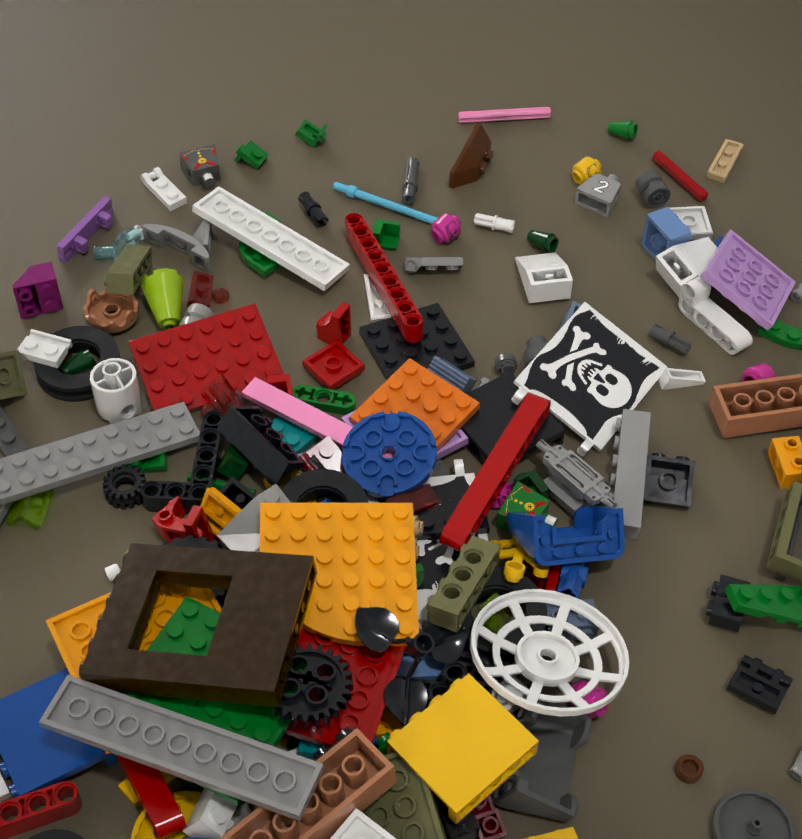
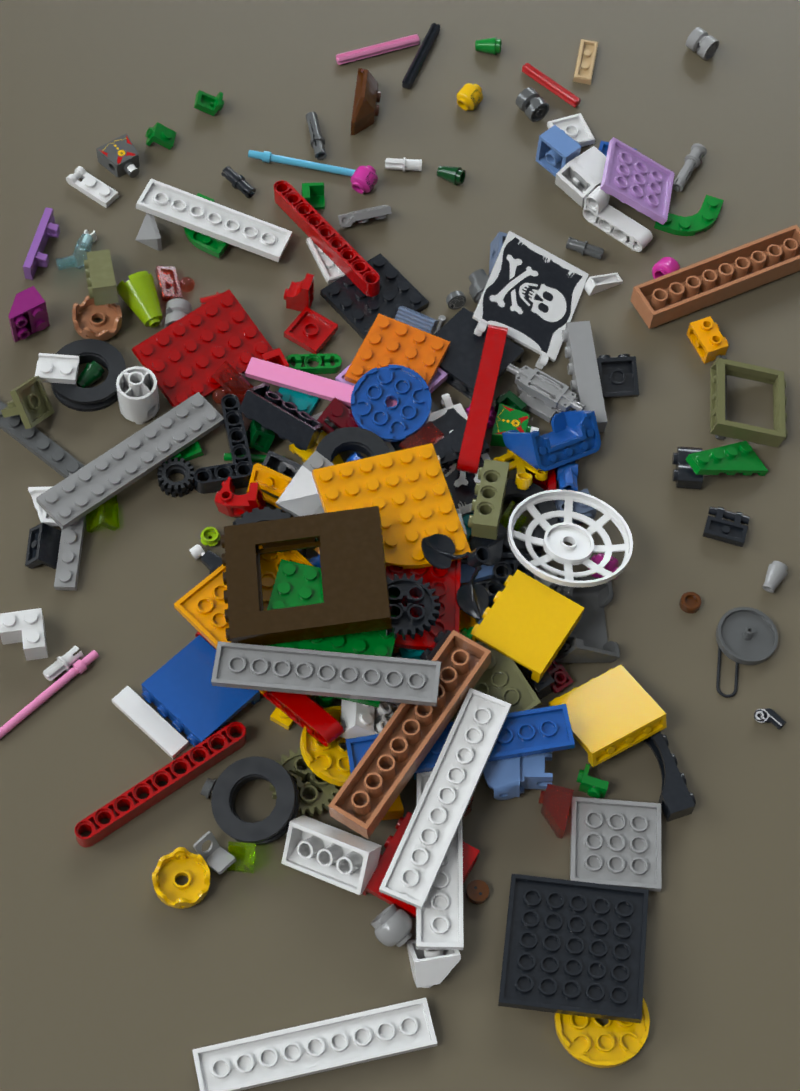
camera: 20 degrees left, 10 degrees up
light grey slope [142,224,211,273] -> none
white slope [515,252,573,303] -> none
light grey torso [575,174,621,218] -> none
none -> black axle [402,23,440,89]

